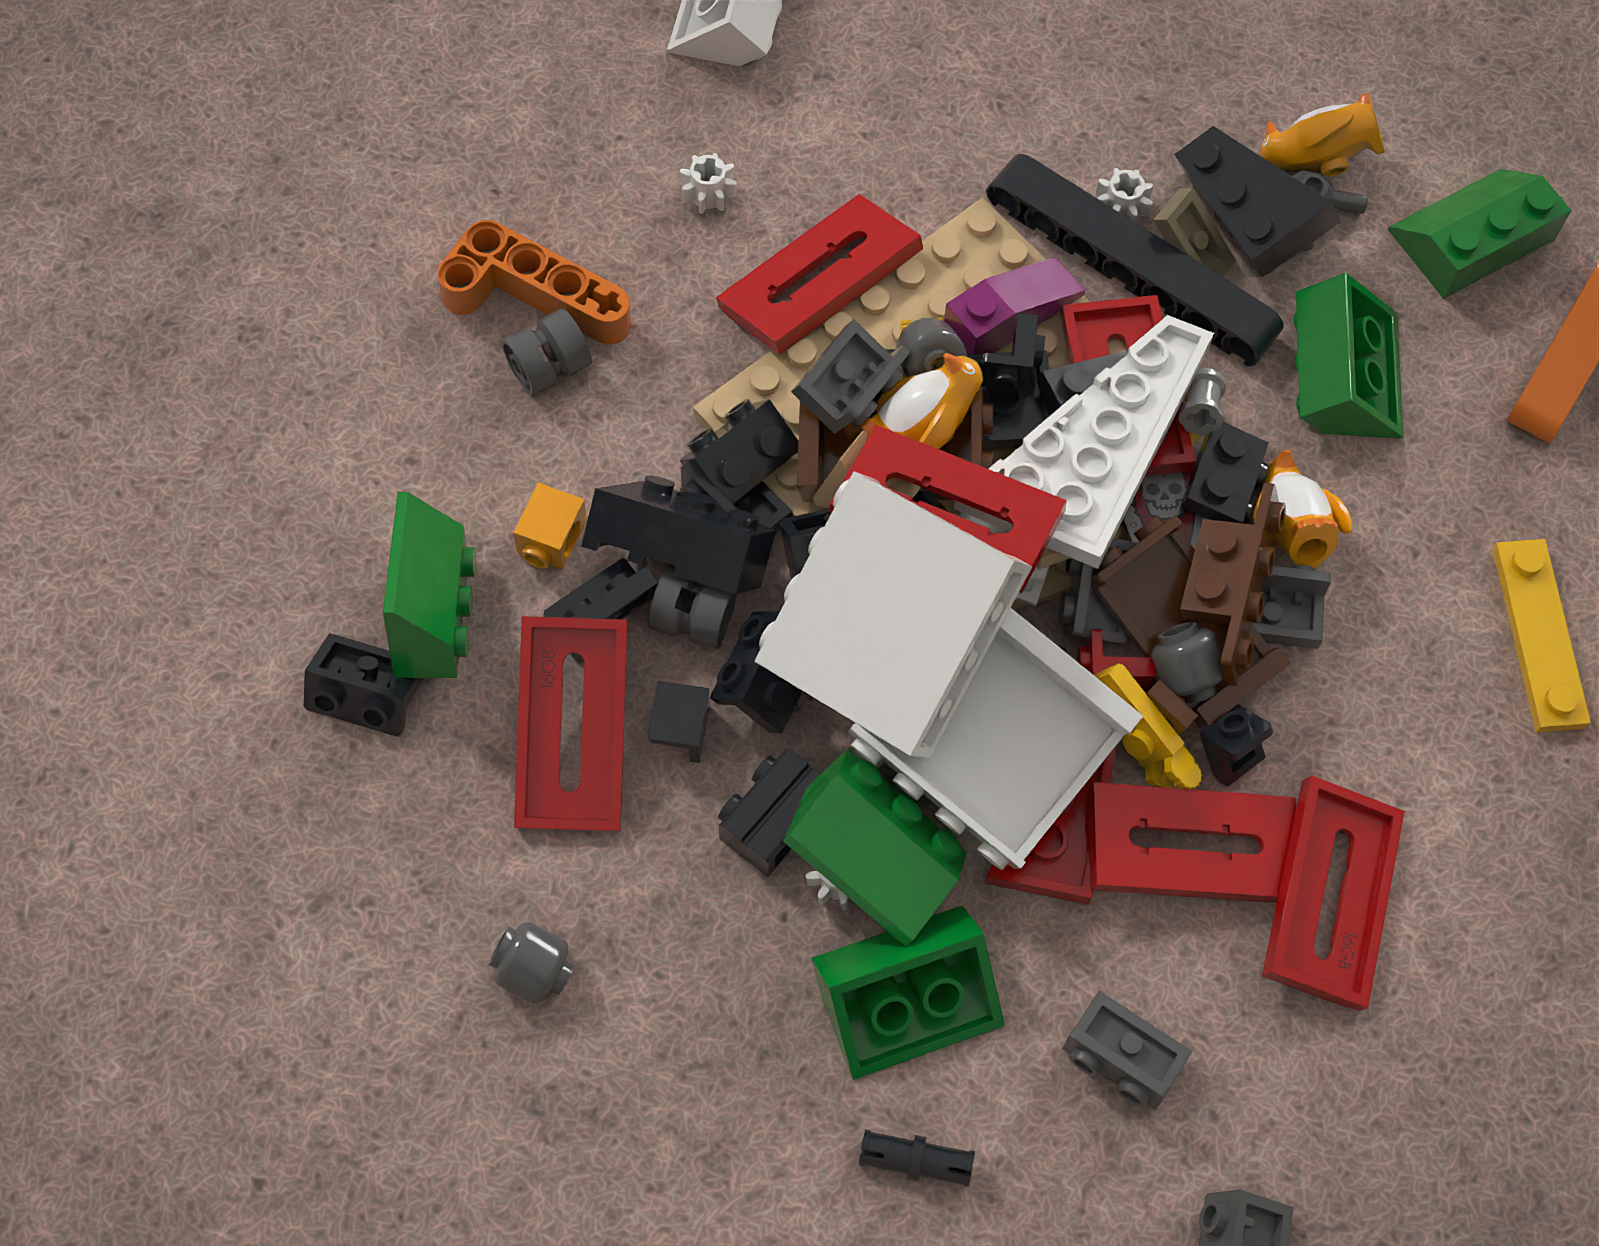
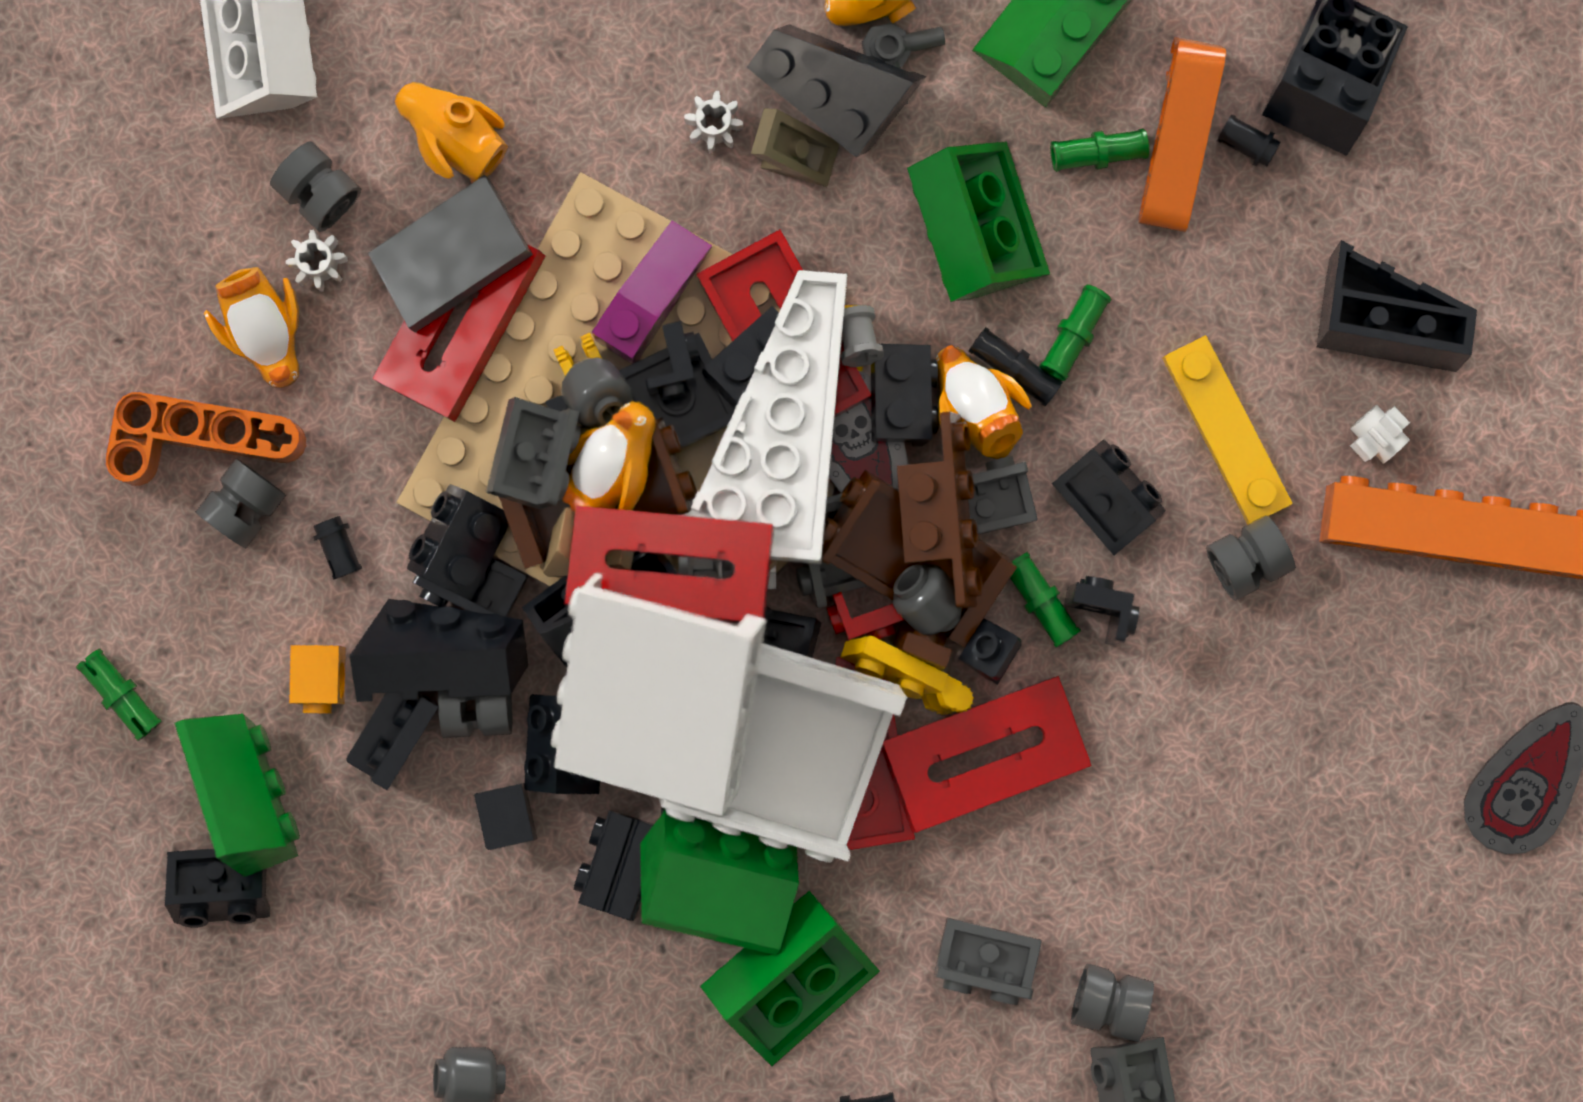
camera: 20 degrees left, 20 degrees up
red piece [514,616,628,831] -> none
black beam [986,154,1284,367] -> none
red piece [1262,775,1405,1011] -> none
none -> green pin [76,648,162,741]
none -> animal [204,267,299,388]
none -> dark grey wheel [270,141,361,232]
none -> black pin [313,516,363,580]
none -> dark grey tile [368,175,533,333]
none -> light orange animal [395,82,508,183]
none -> black pin [968,327,1063,407]
none -> green pin [1010,552,1081,648]
none -> green pin [1039,284,1111,381]
none -> green pin [1050,128,1149,172]
none -> black bracket [1052,440,1165,555]
none -> black bracket [1064,576,1140,645]
none -> dark grey wheel [1071,963,1154,1042]
none -> dark grey wheel [1206,515,1296,601]

